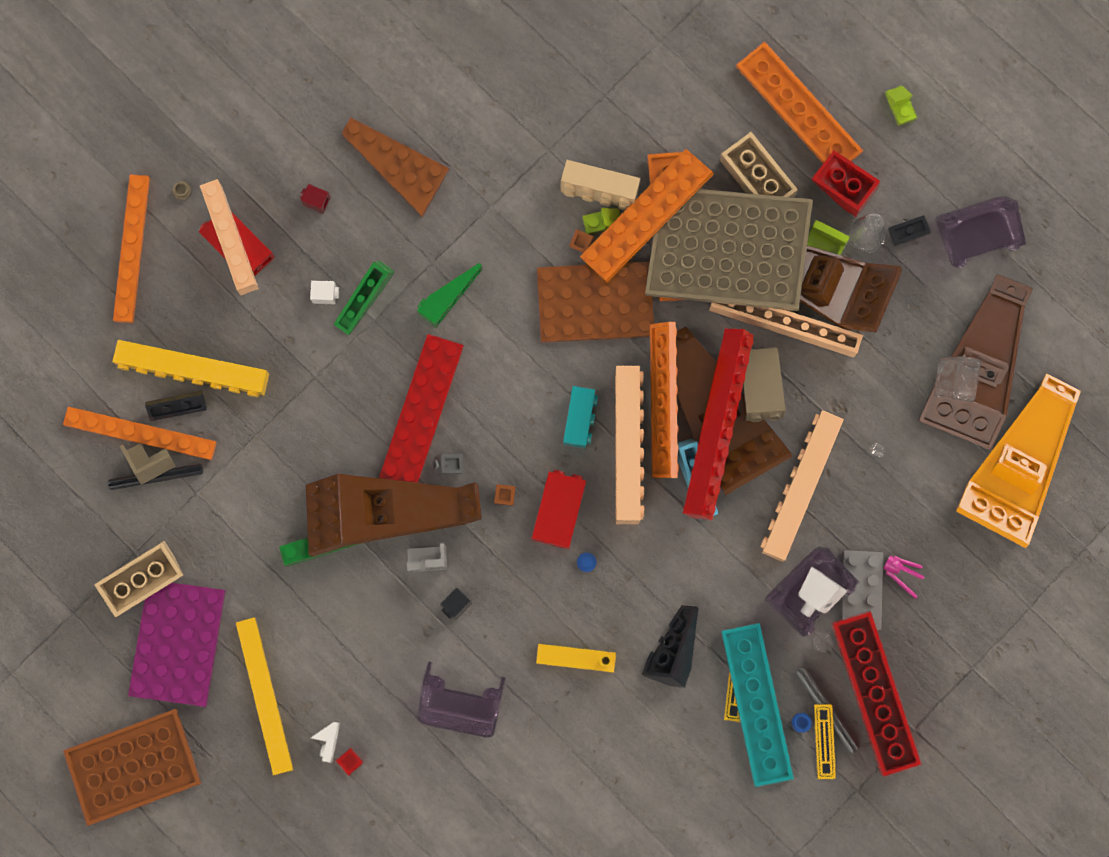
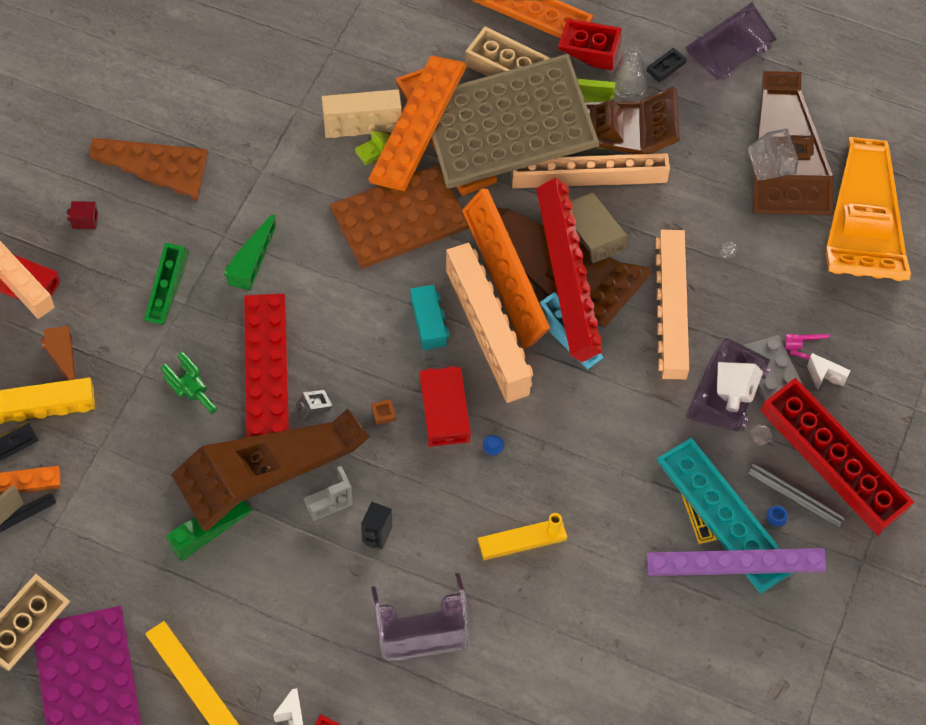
camera: 25 degrees left, 20 degrees down
white brick [310,281,339,304] -> none
dark orange plate [569,229,594,253] -> none
black wedge [642,605,699,688] -> none
sticker [814,704,836,779] -> none
none -> dark orange slope [41,325,76,381]
none -> green plant [160,351,217,414]
none -> medium lavender plate [647,548,826,576]
none -> white slope [807,353,851,390]

